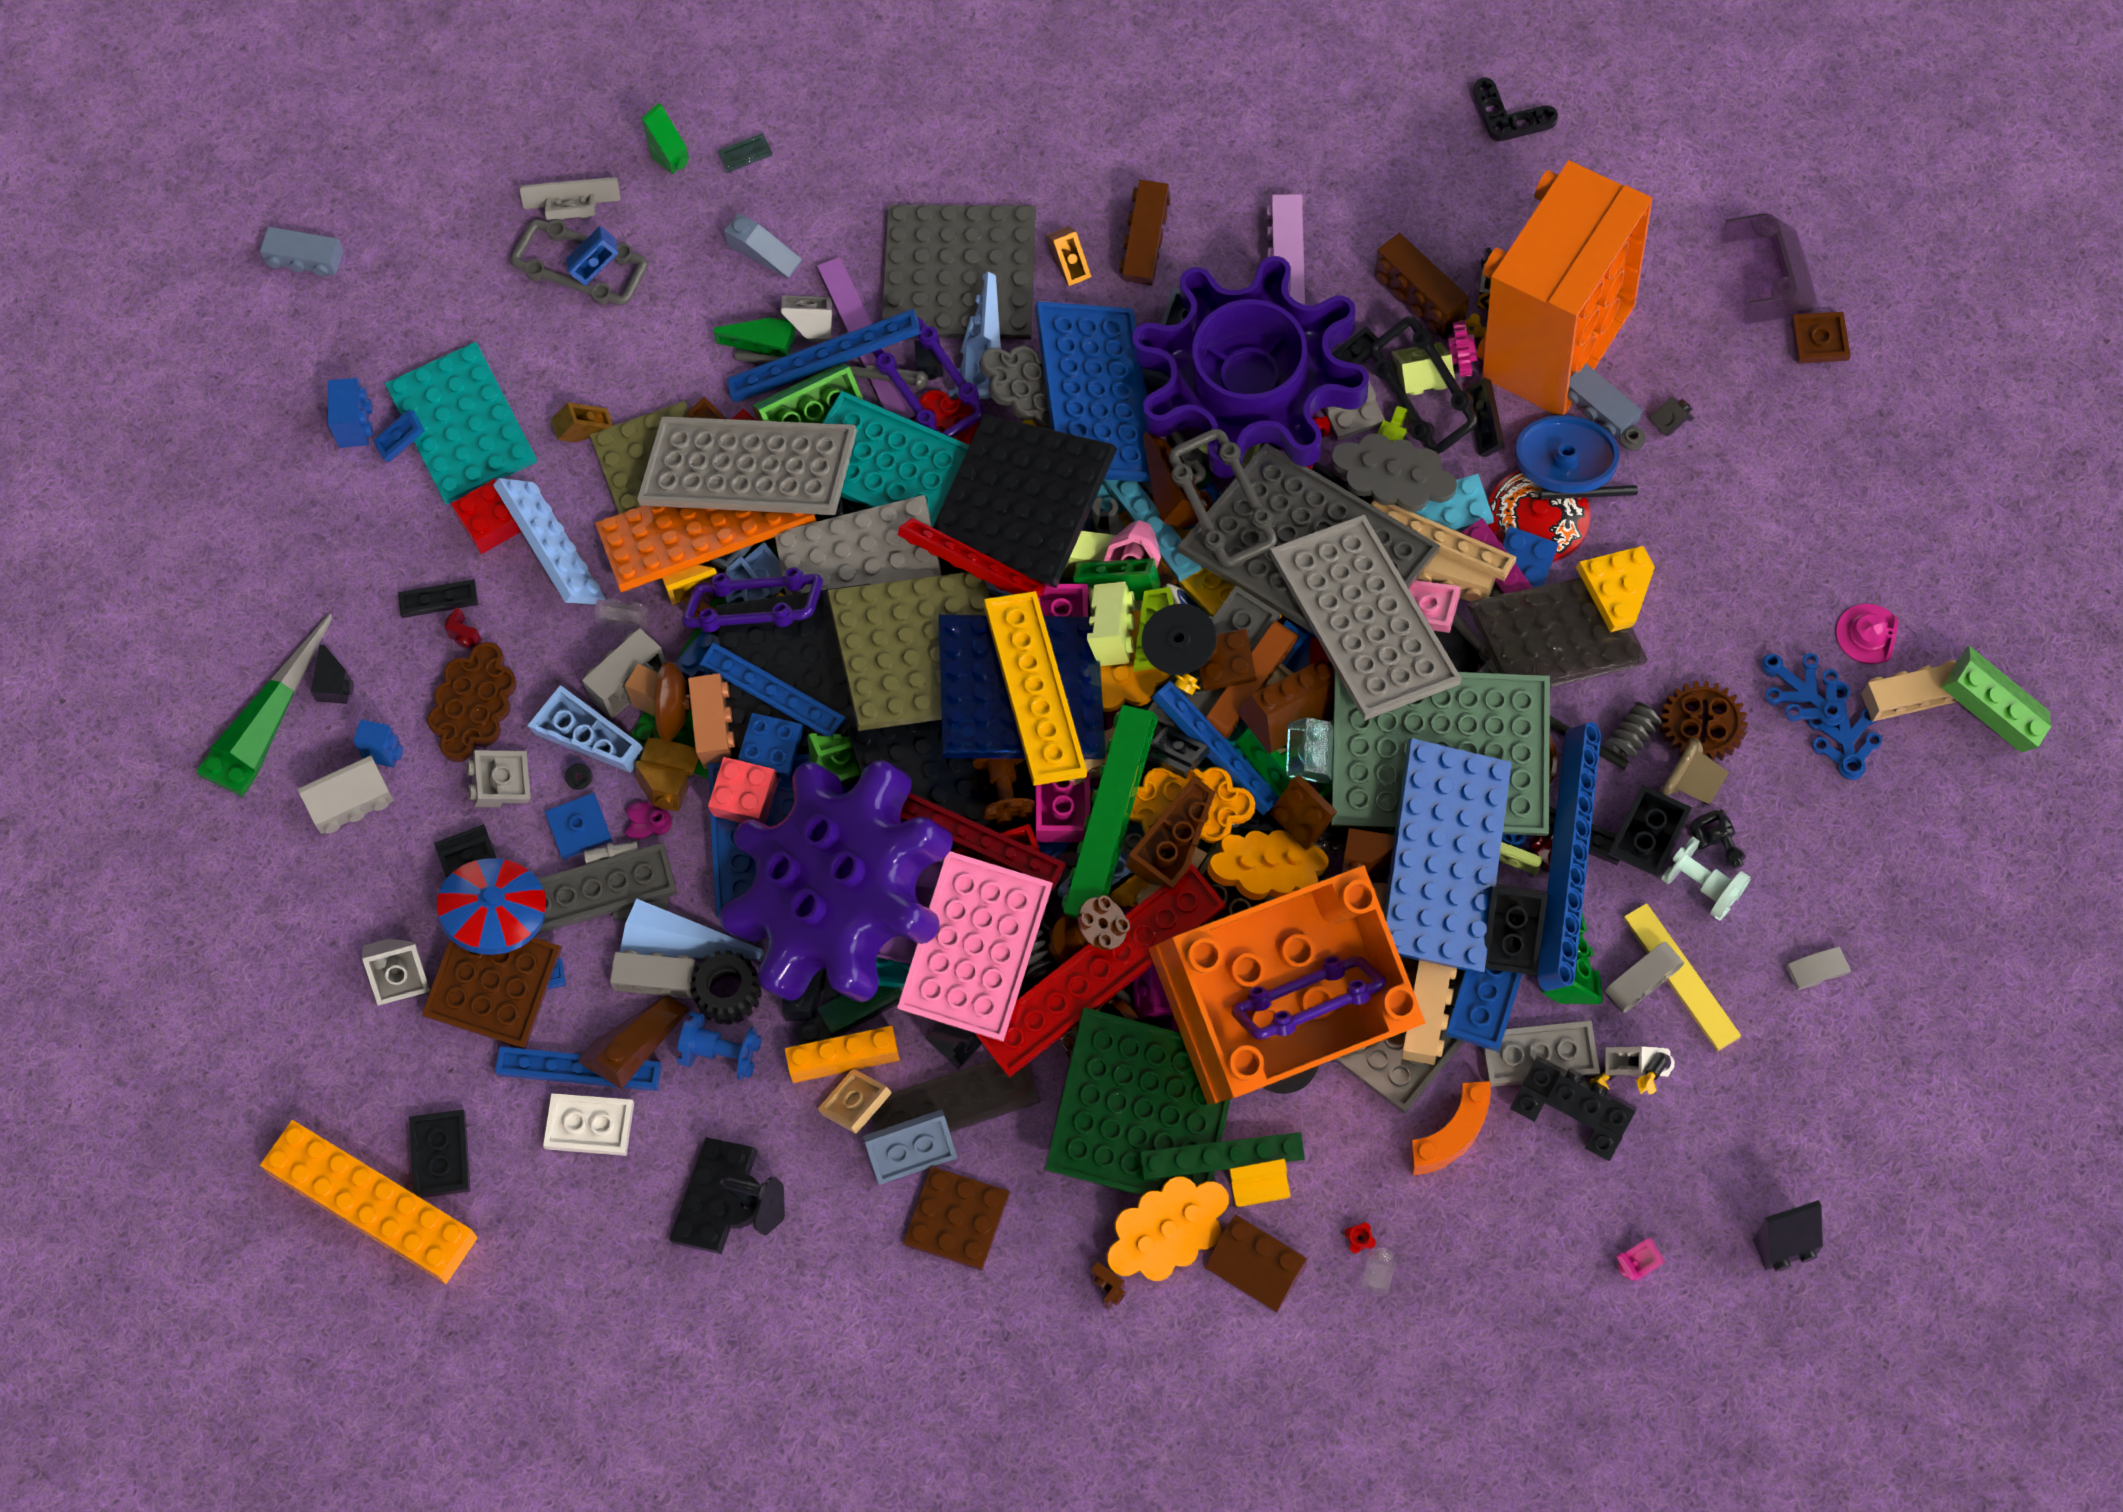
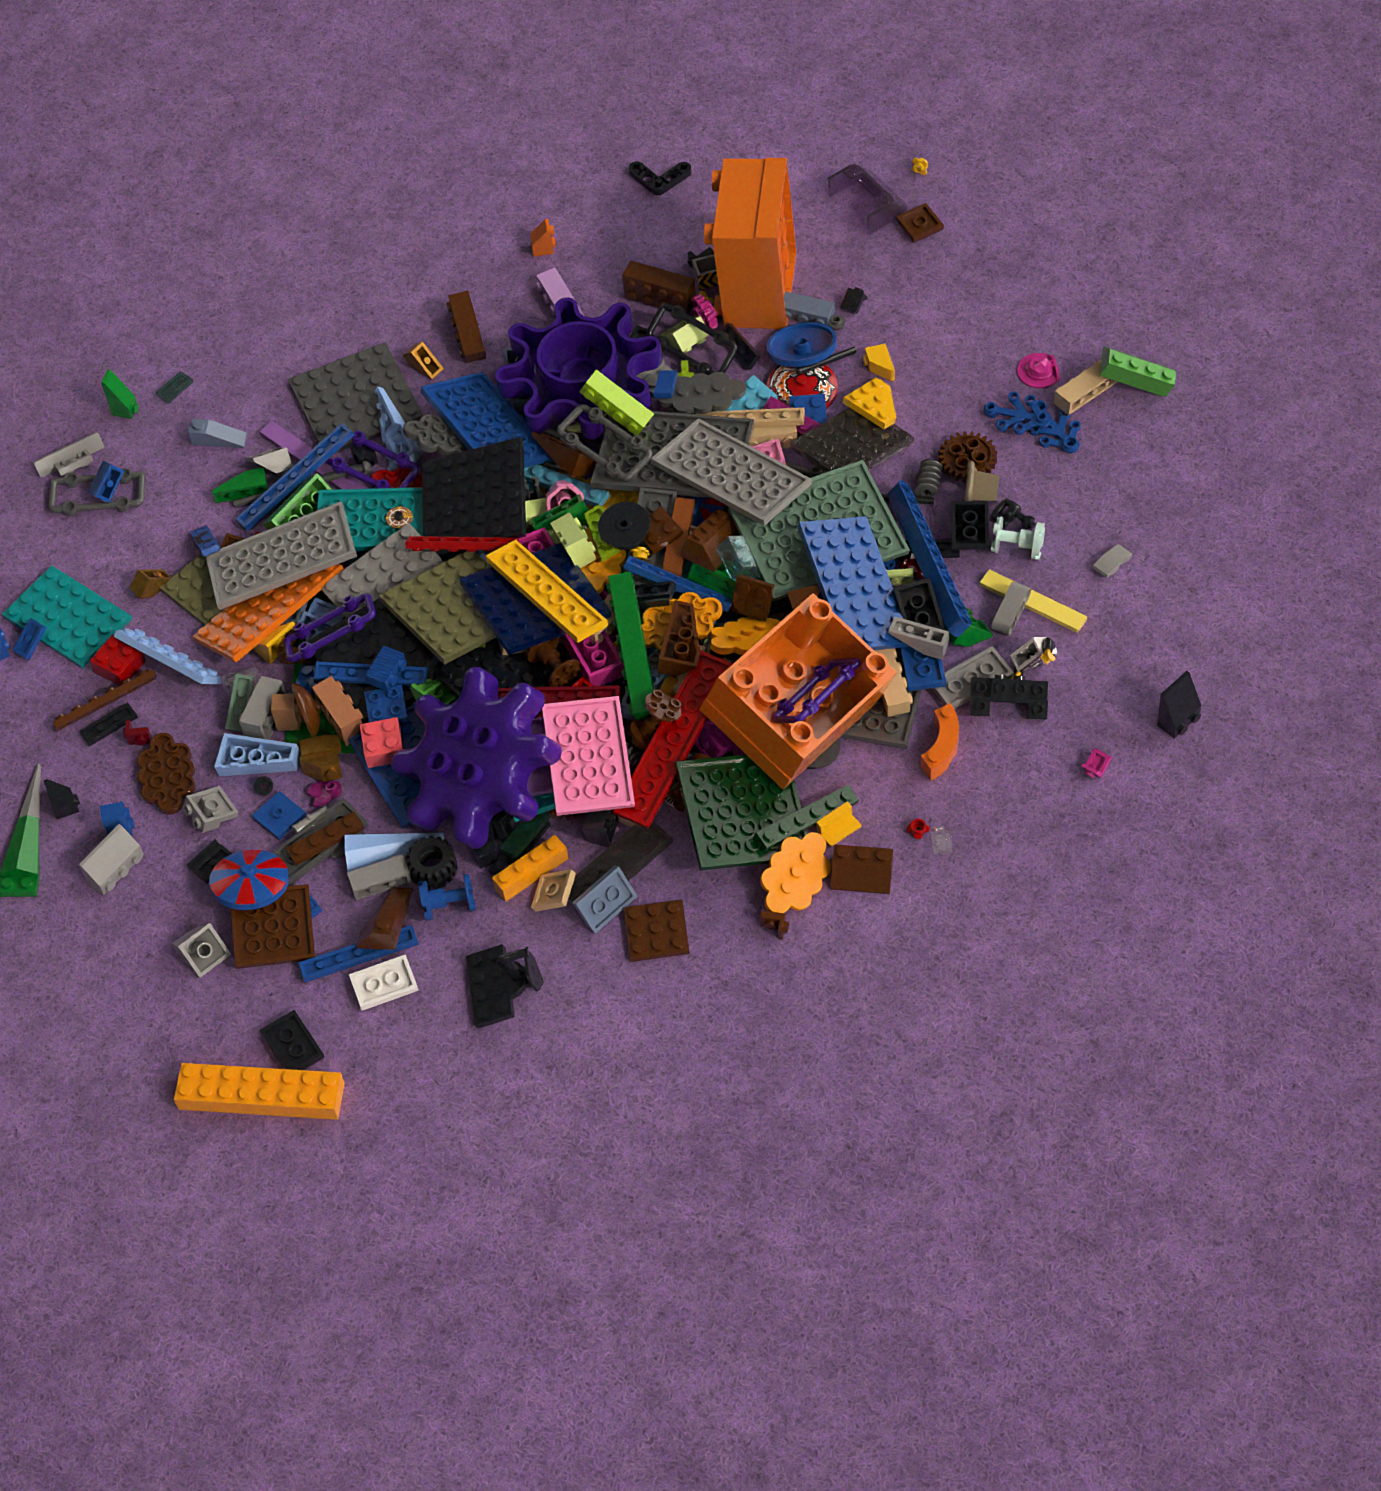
camera: 25 degrees left, 10 degrees down
none -> reddish brown plate [53,669,157,732]
none -> blue tile [190,525,220,557]
none -> sand green plate [225,674,255,732]
none -> reddish brown plate [286,811,364,866]
none -> blue brick [366,646,407,691]
none -> piece [386,507,413,529]
none -> orange slope [530,219,556,257]
none -> lime brick [580,370,654,436]
none -> blue tile [653,370,678,398]
none -> yellow slope [862,343,895,381]
none -> light grey slope [888,617,949,660]
none -> yellow plate [911,158,928,176]

